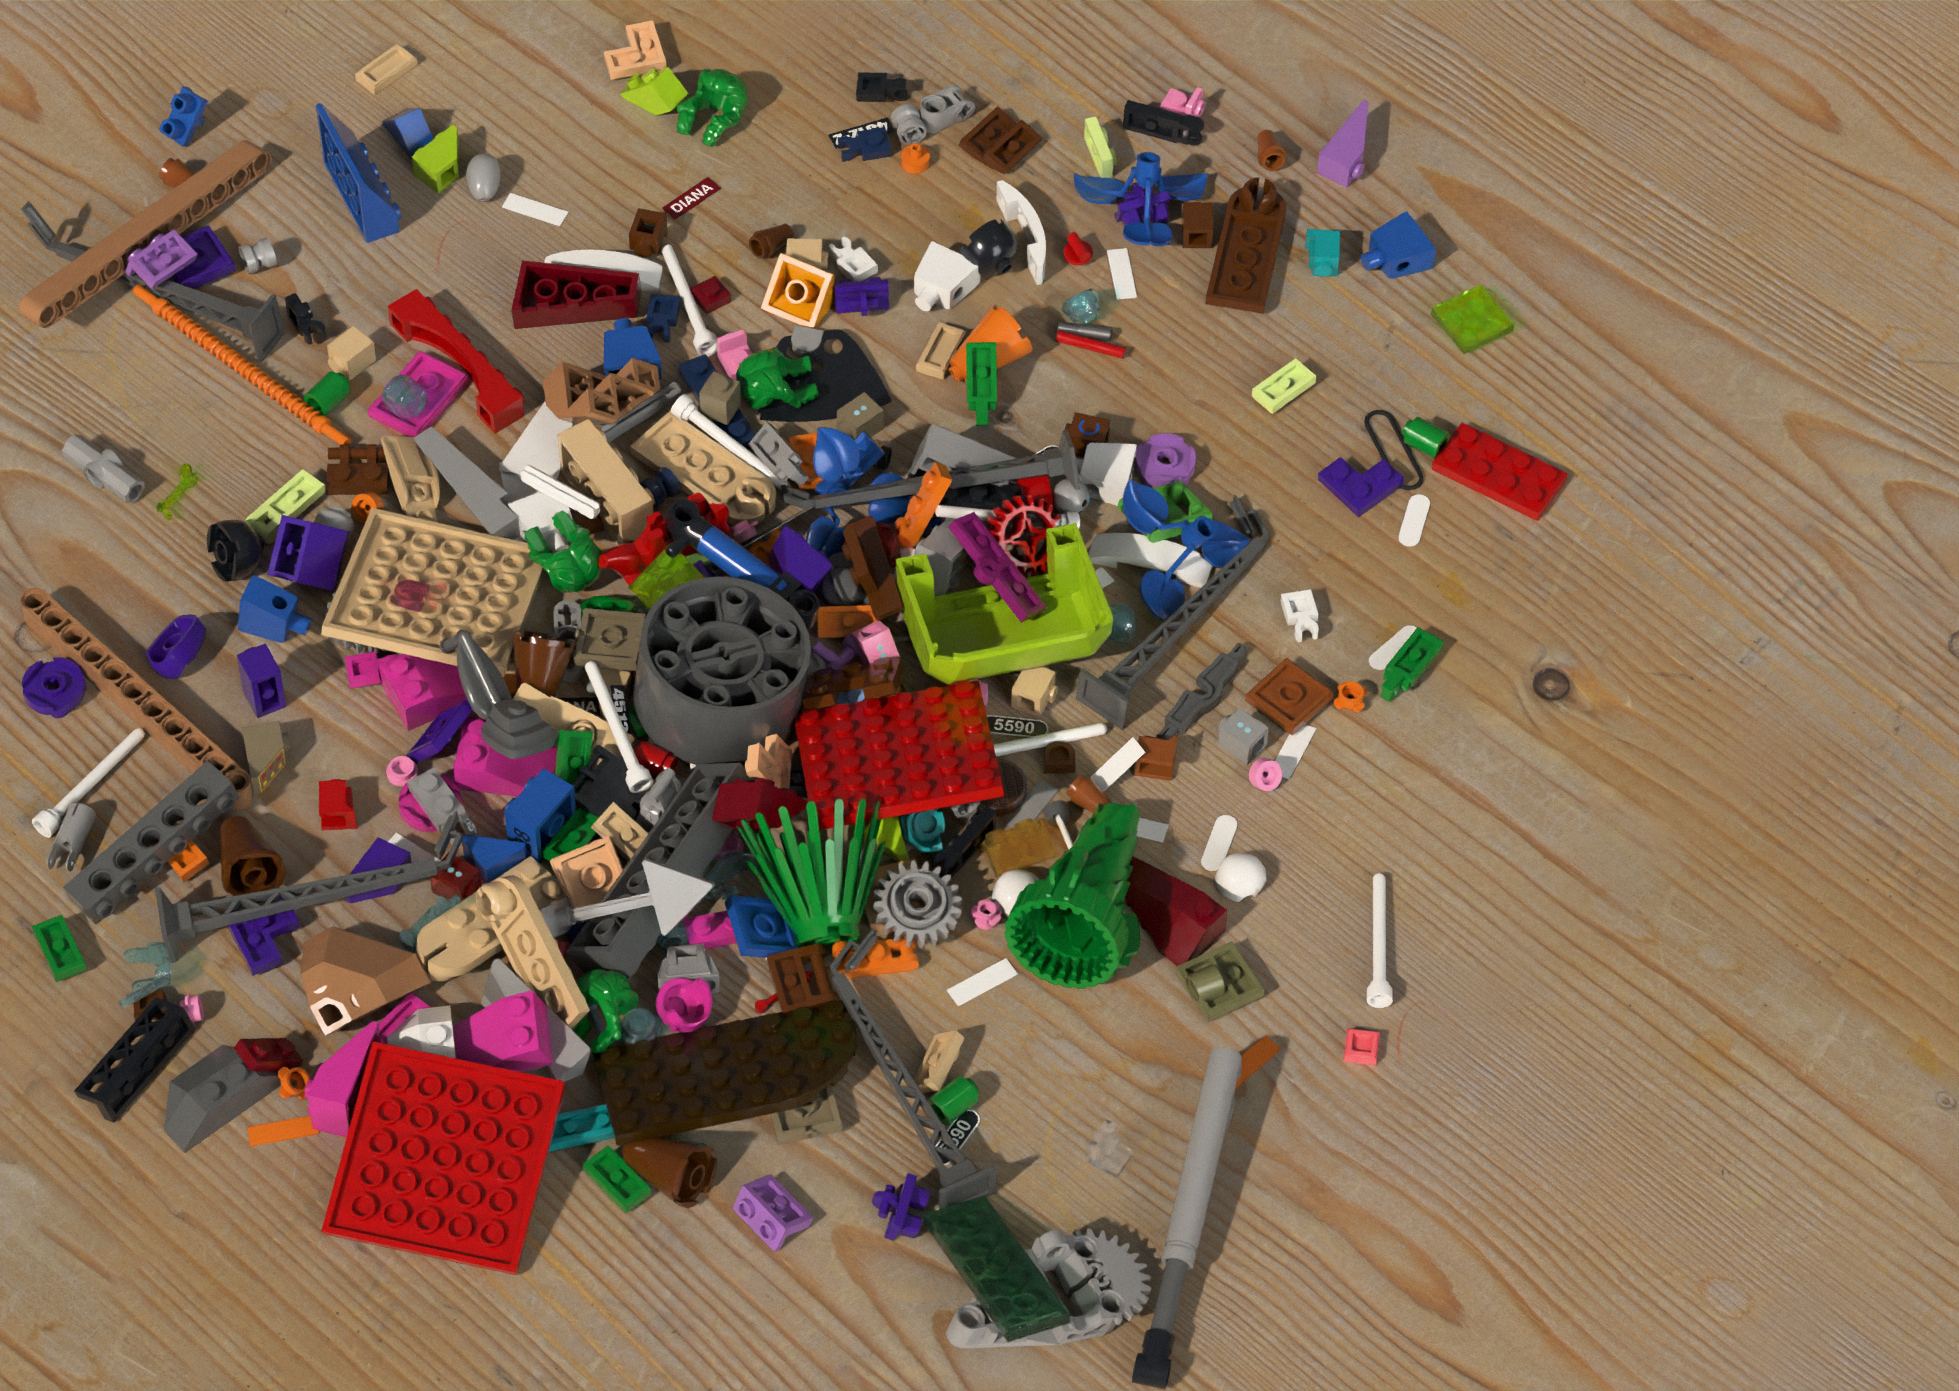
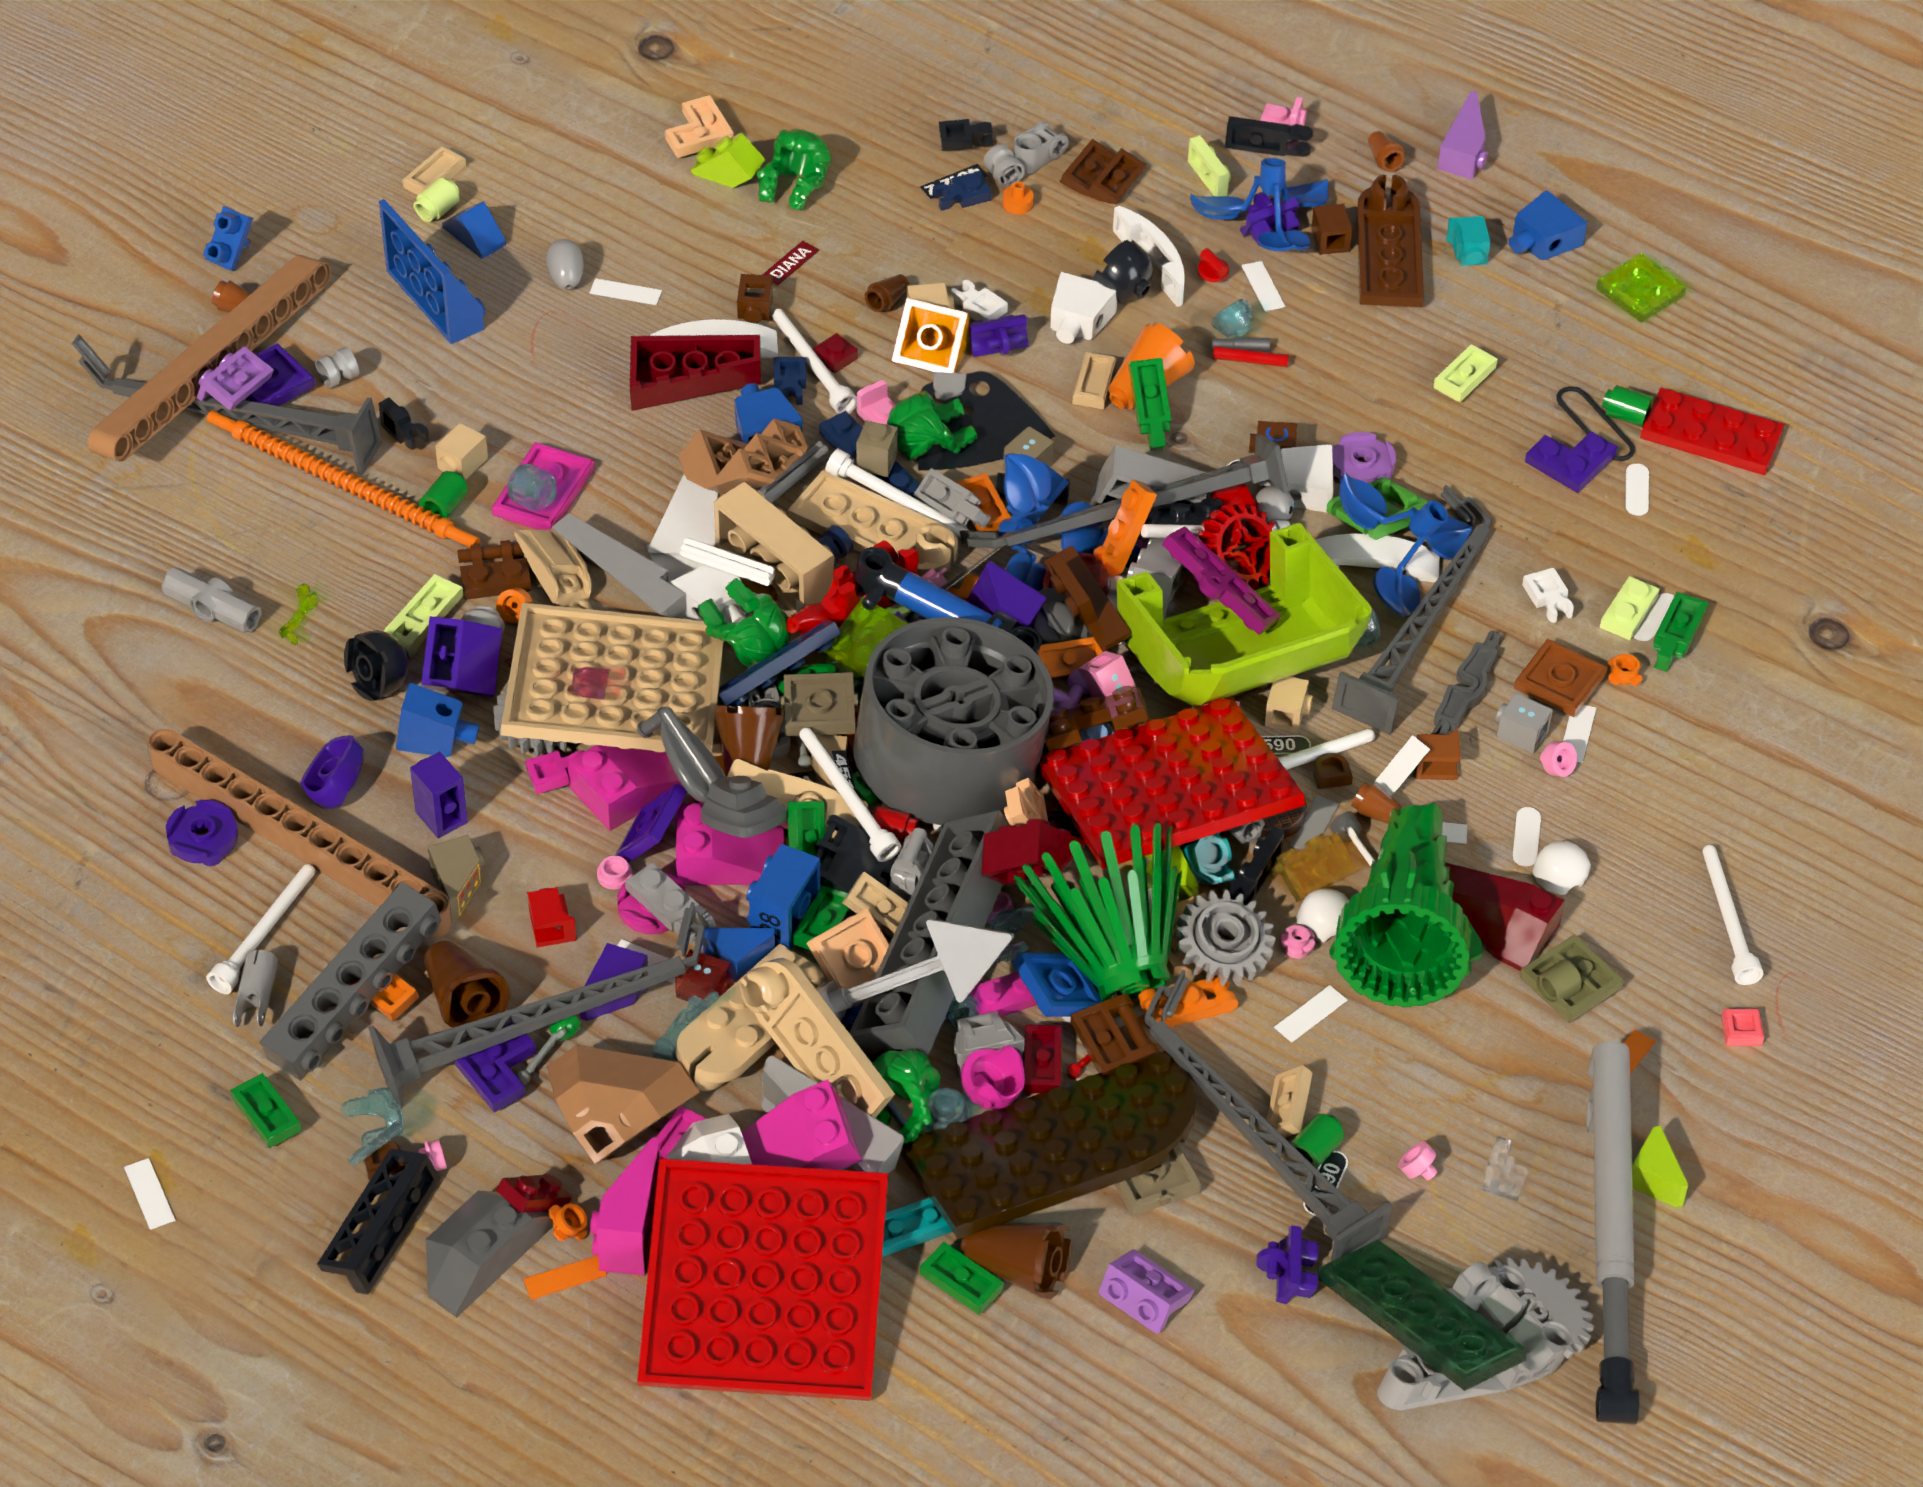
camera: 10 degrees left, 5 degrees down
red arch [388,289,525,434] -> none
lime slope [411,124,459,193] -> none
none -> yellowish green brick [413,178,460,222]
none -> hinge [516,1015,582,1085]
none -> dark blue plate [717,620,841,707]
none -> dark red plate [1024,1025,1062,1093]
none -> bright pink tile [1398,1141,1437,1181]
none -> yellowish green plate [1600,576,1660,640]
none -> lime slope [1632,1125,1688,1208]

